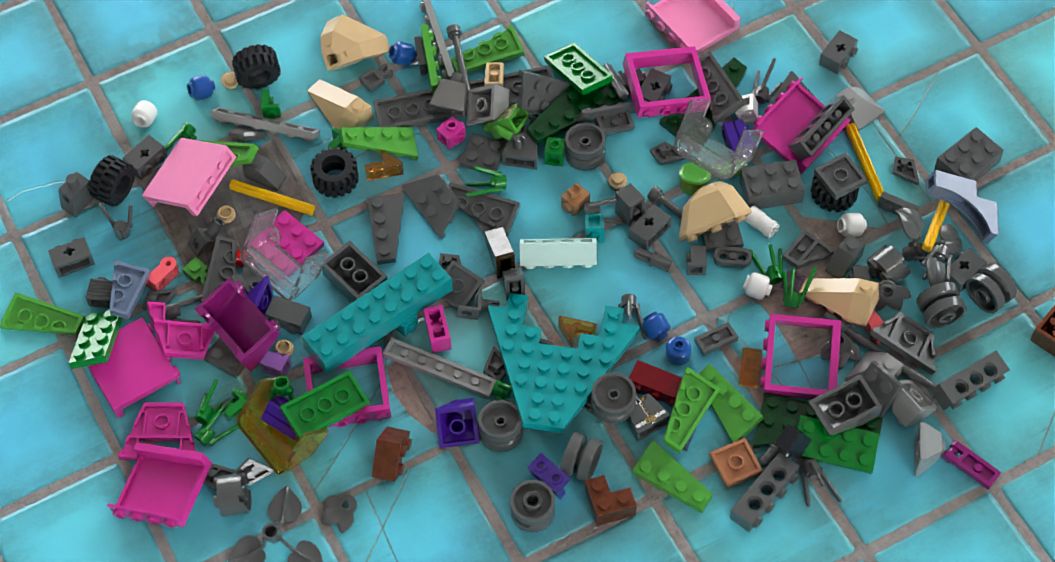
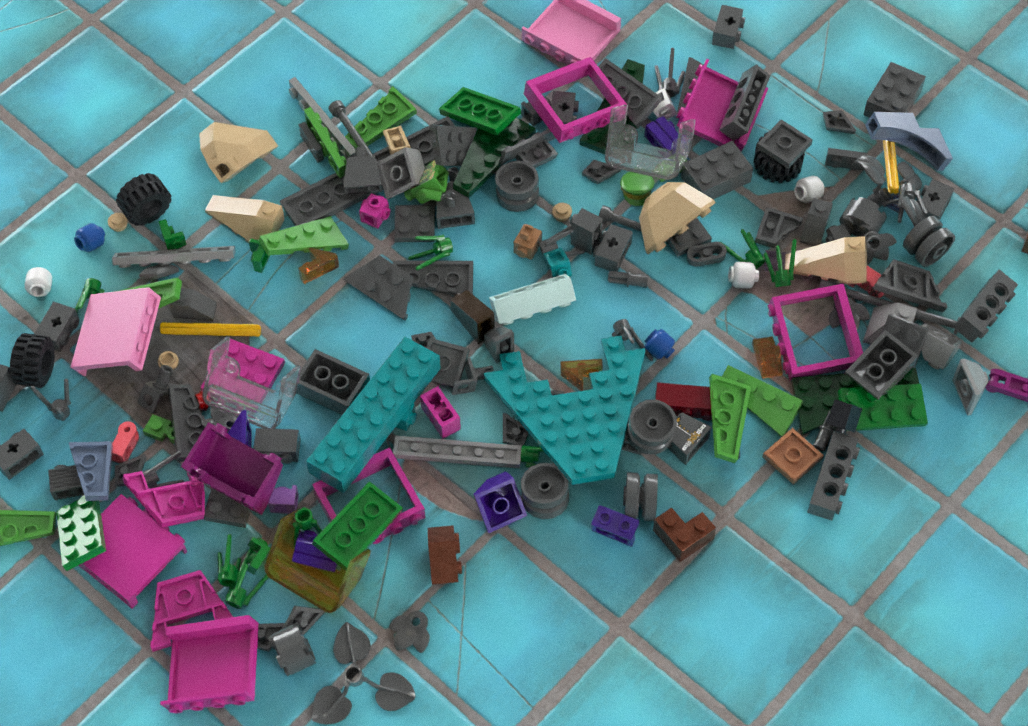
camera: 20 degrees left, 0 degrees up
tan plate [275,340,294,357] -> none
black tyre [310,147,359,198] -> none
dark grey plate [359,64,393,93] -> none
dark grey wing [367,193,405,265] -> none
blue head [389,41,417,66] -> none
dark grey wheel [510,480,555,532] -> none
green bracket [544,137,565,167] -> none
dark grey axle [603,63,629,101] -> none
bright green wing [632,440,713,513] -> none
blue head [666,337,691,366] -> none
dark grey brick [686,244,707,275] -> none
dark grey plate [694,322,738,356] -> none
white piece [745,206,780,238] -> none
dark grey plant [800,459,842,507] -> none
light grey slope [835,86,885,131] -> none
yellow axle [845,123,884,201] -> none
dark grey wheel [966,263,1017,314] -> none

